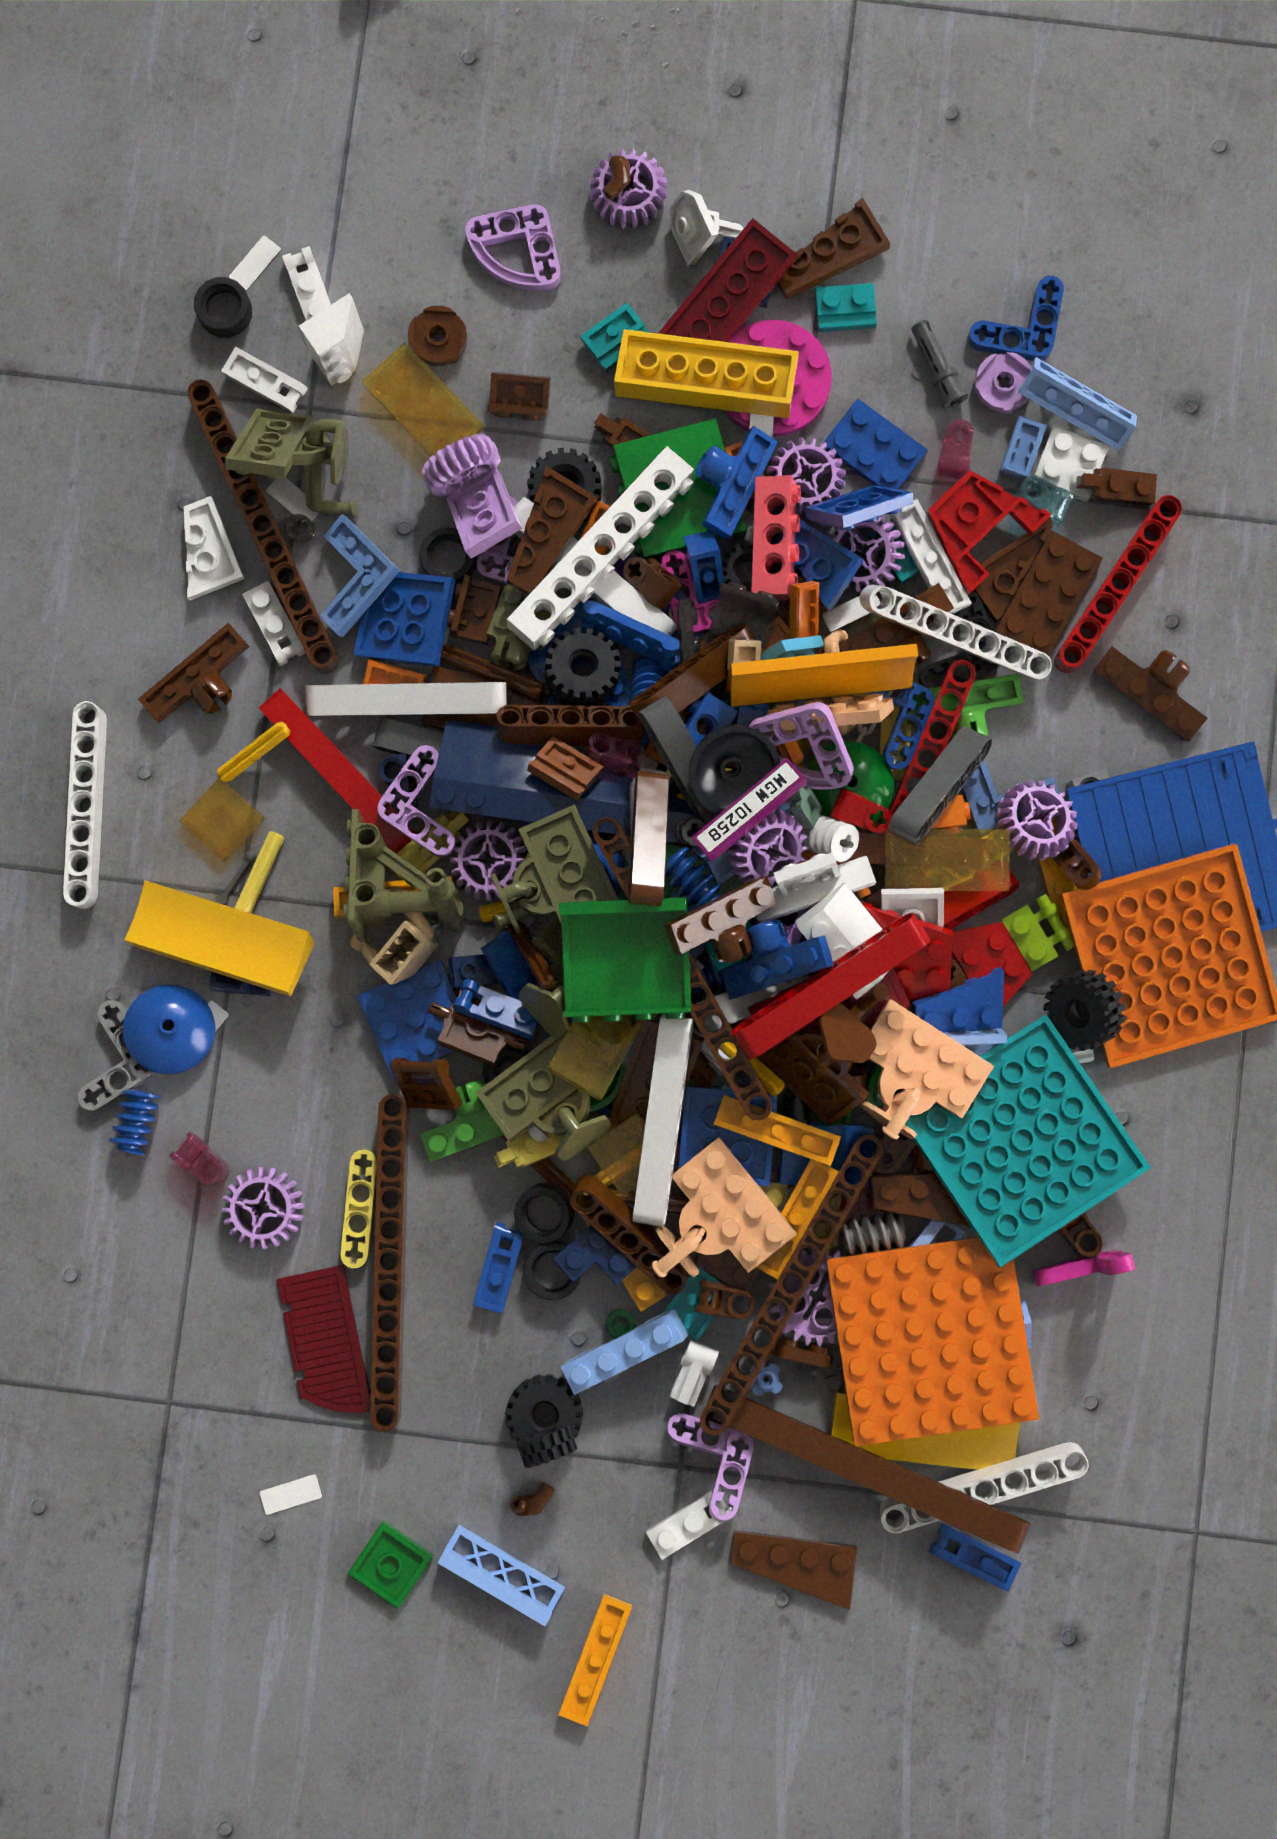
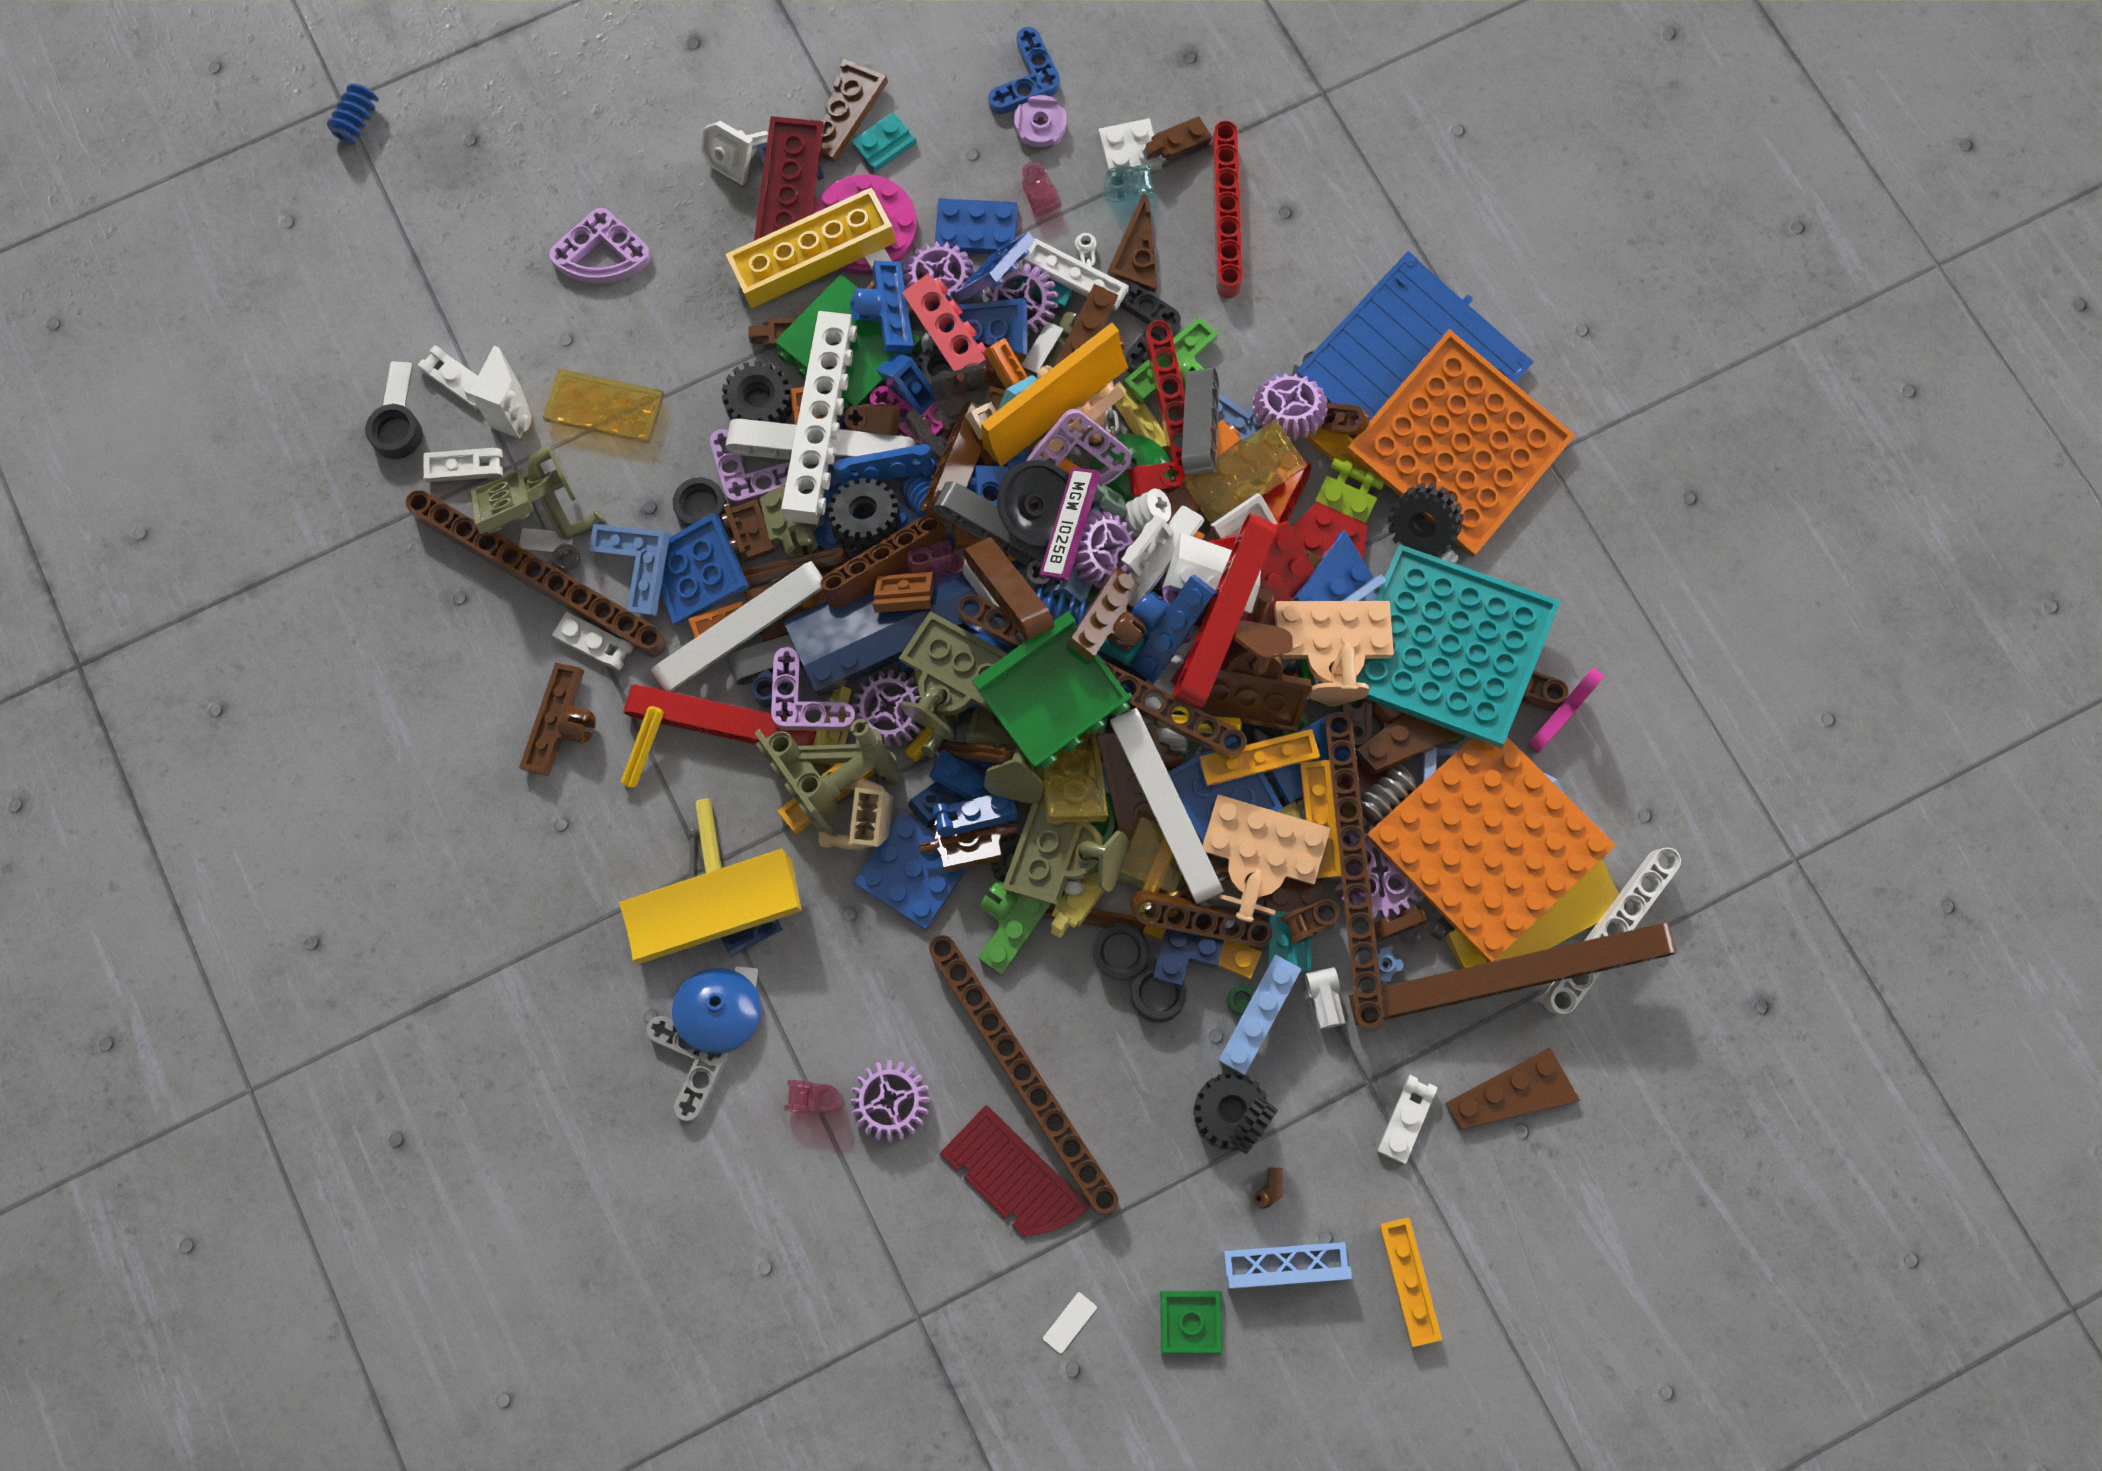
camera: 35 degrees left, 10 degrees down
white beam [63,701,107,909] -> none
blue piece [108,1089,161,1155] -> none
clear yellow plate [179,777,265,862] -> none
white wing [184,496,245,600] -> none
light yellow beam [340,1149,377,1268] -> none
reddish brown plate [391,1057,462,1110] -> none
reddish brown plate [408,305,467,366] -> none
lavender gear [421,434,501,497] -> none
lavender plate [446,467,522,559] -> none
blue plate [473,1222,524,1313] -> none
reddish brown bracket [487,372,551,421] -> none
reddish brown wing [507,466,597,595] -> none
teal plate [580,302,651,373] -> none
lavender gear [590,148,668,230] -> none
reddish brown arm [602,155,630,201] -> none
lavender beam [666,1413,754,1522] -> none
white beam [859,584,1052,679] -> none
blue beam [865,682,934,770] -> none
dark grey pin [911,320,968,409] -> none
red wing [926,470,1052,595] -> none
blue plate [929,1523,1022,1592] -> none
reddish brown plate [994,530,1103,656] -> none
medium blue plate [999,415,1047,482] -> none
light blue fence [1018,357,1137,451] -> none
reddish brown plate [1093,646,1208,742] -> none

